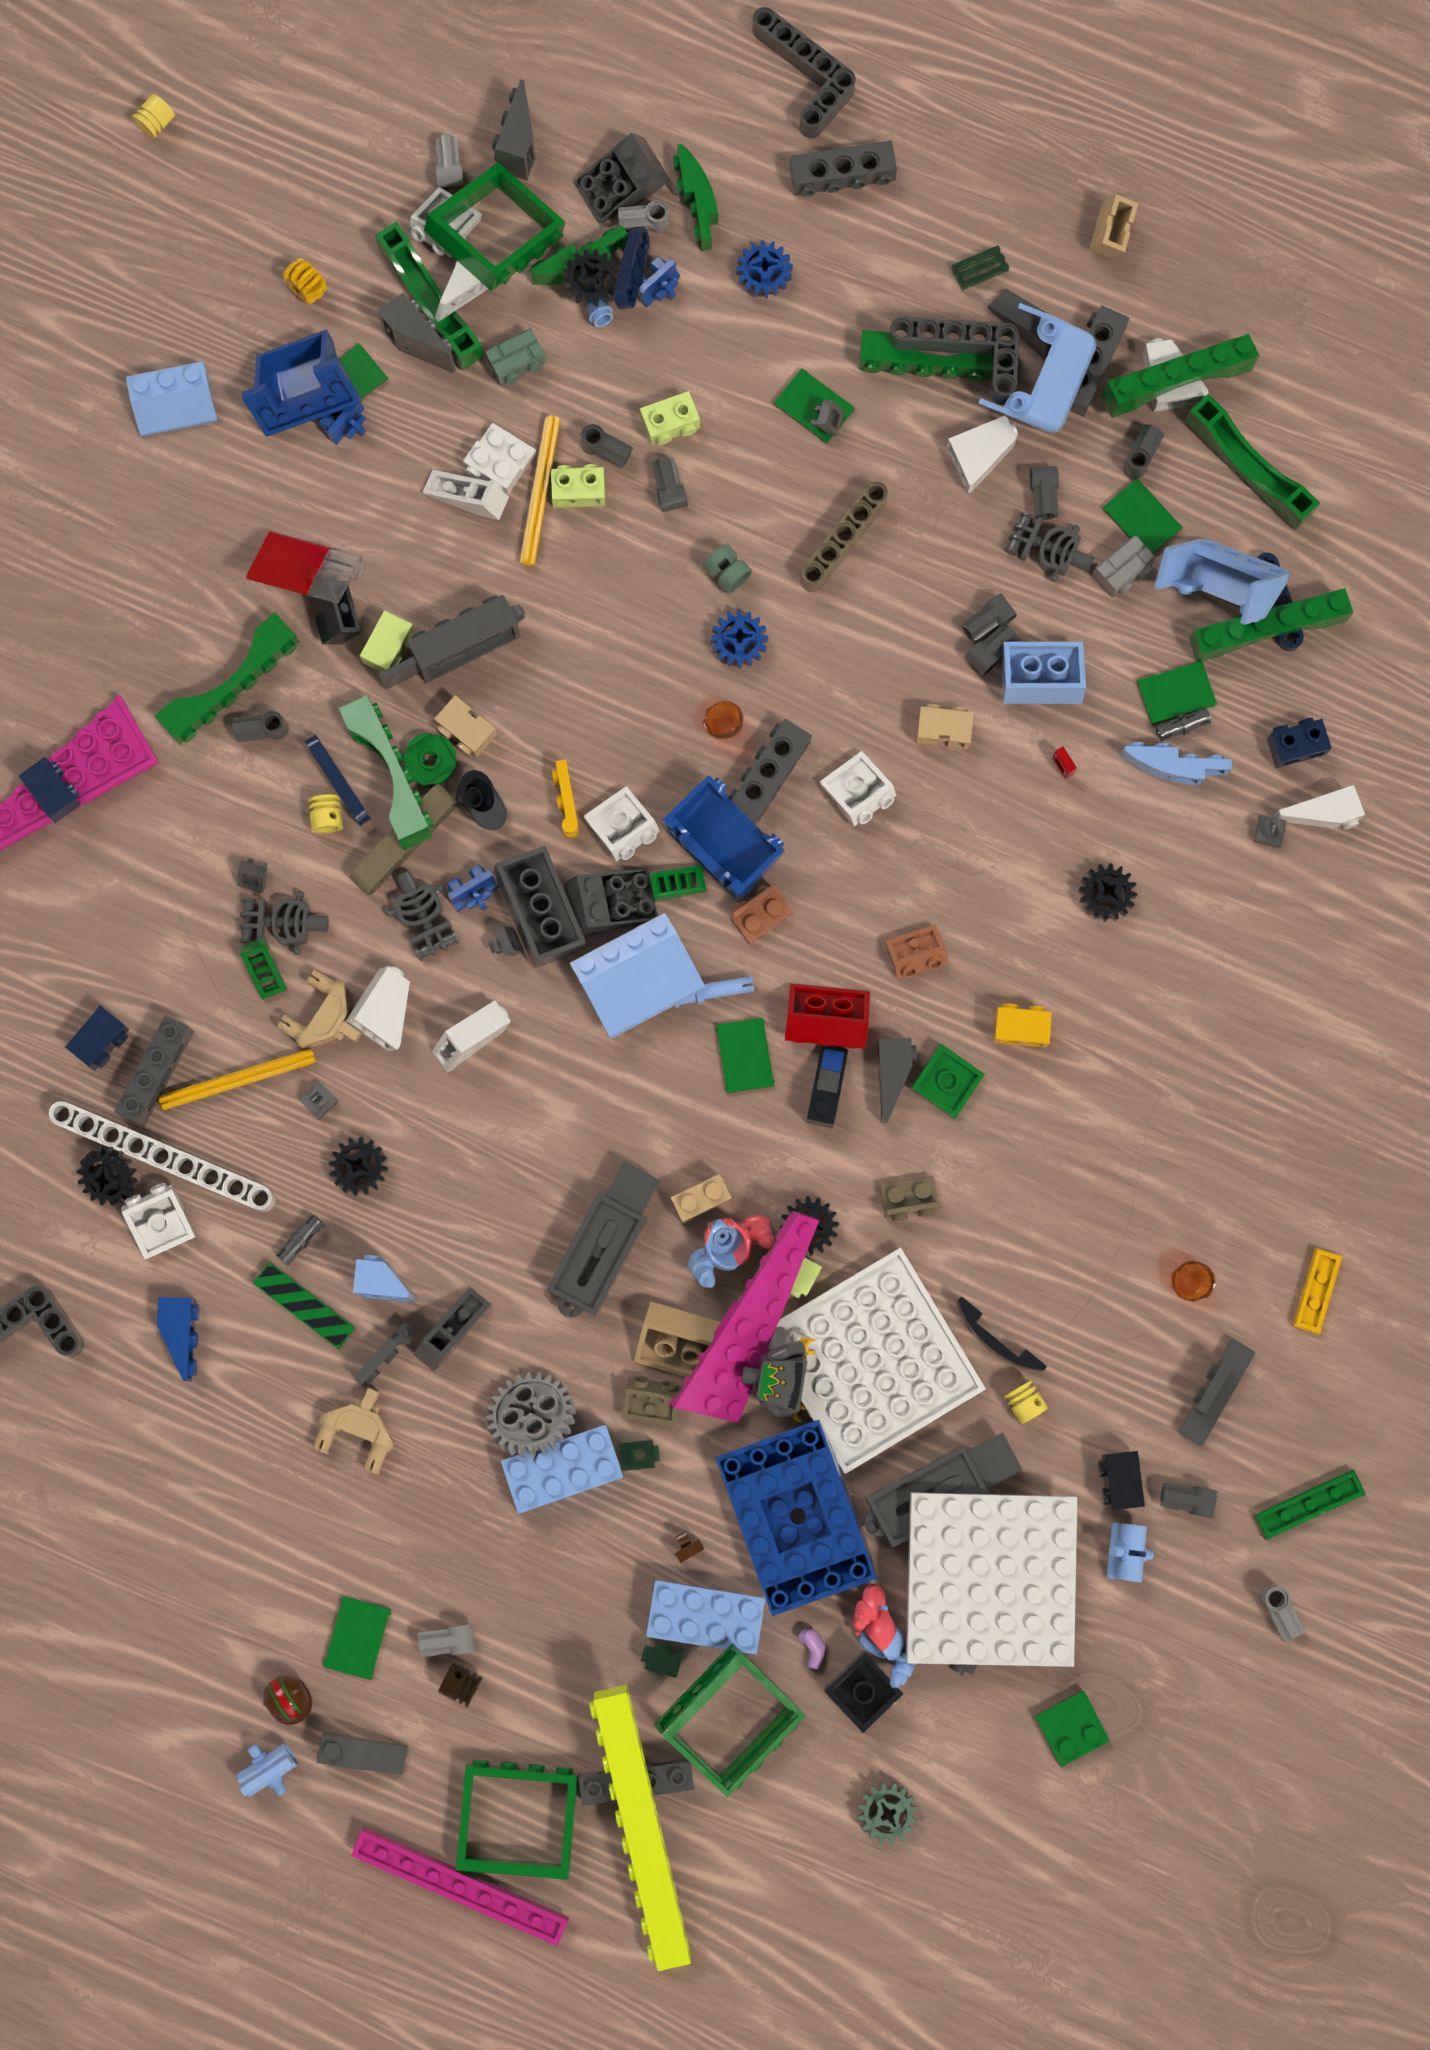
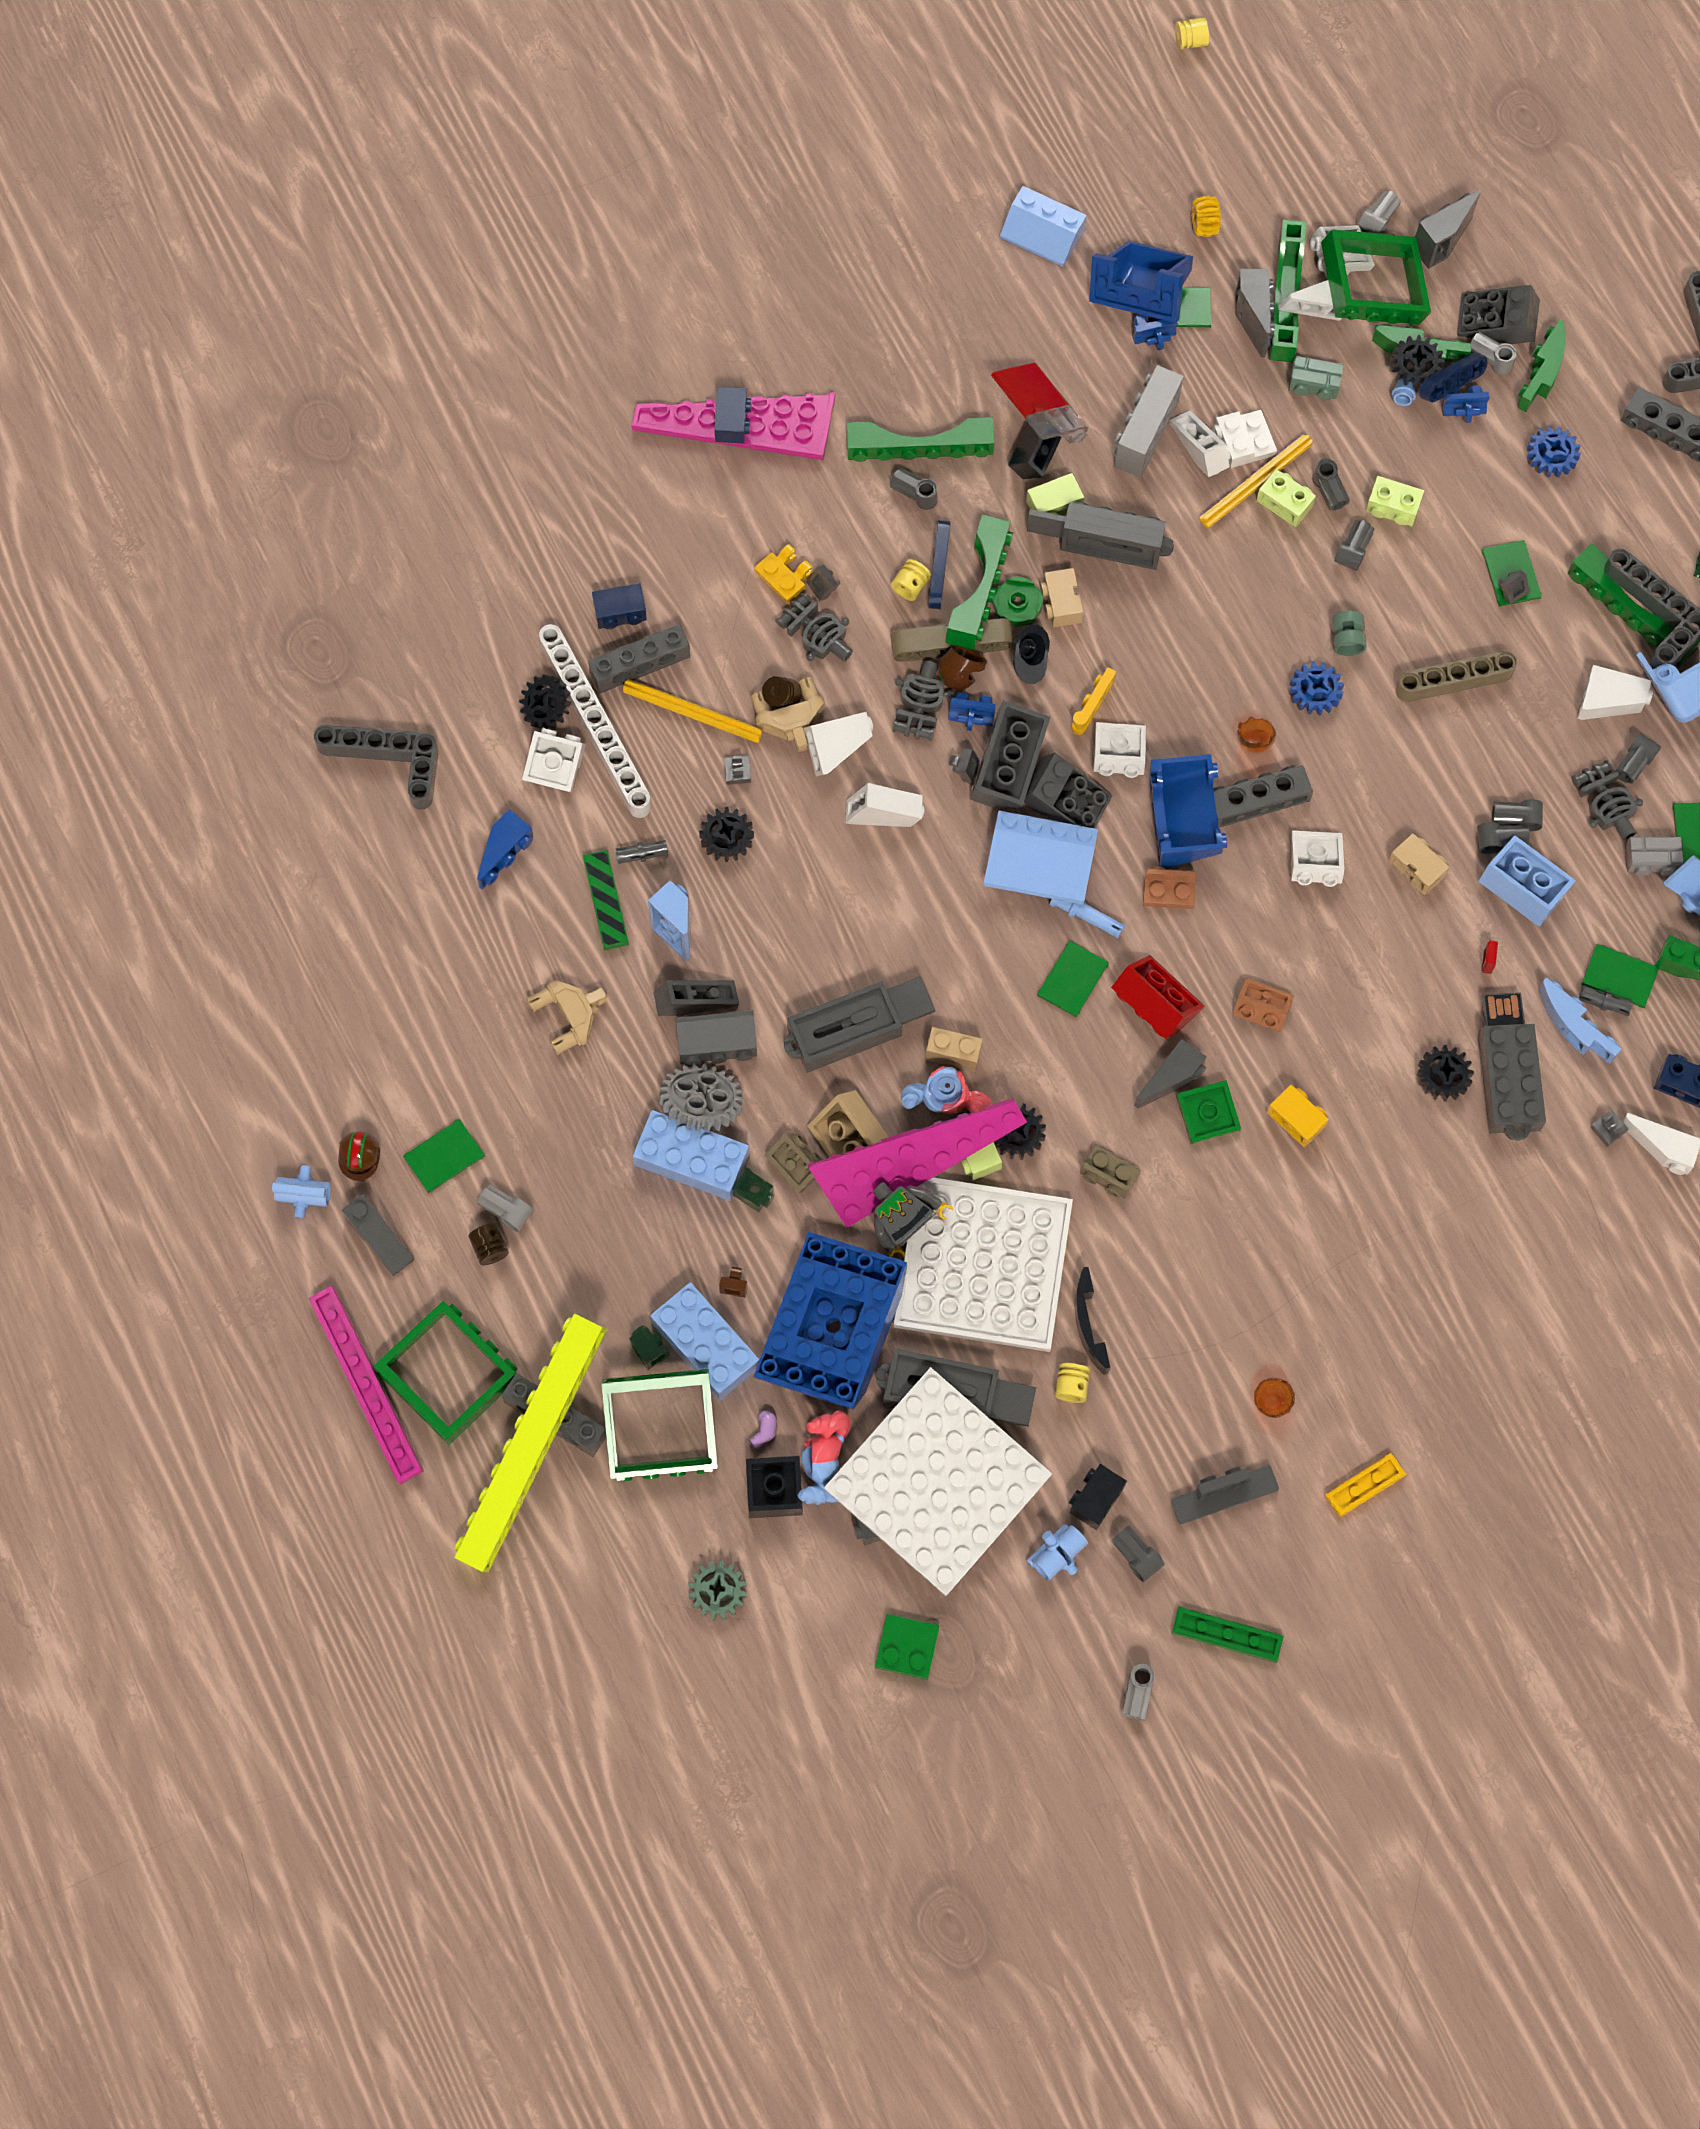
camera: 40 degrees right, 10 degrees down
green slope [240,937,287,1000] -> none
dark grey hinge [354,1322,416,1385] -> none
green slope [649,865,707,903] -> none
black slope [806,1045,848,1128] -> none
none -> dark grey slope [676,1010,757,1066]
none -> yellow plate [754,544,813,604]
none -> dark brown piece [762,676,802,708]
none -> reddish brown helmet [938,646,987,690]
none -> light grey brick [1113,365,1184,478]
none -> dark grey piece [1478,992,1546,1141]

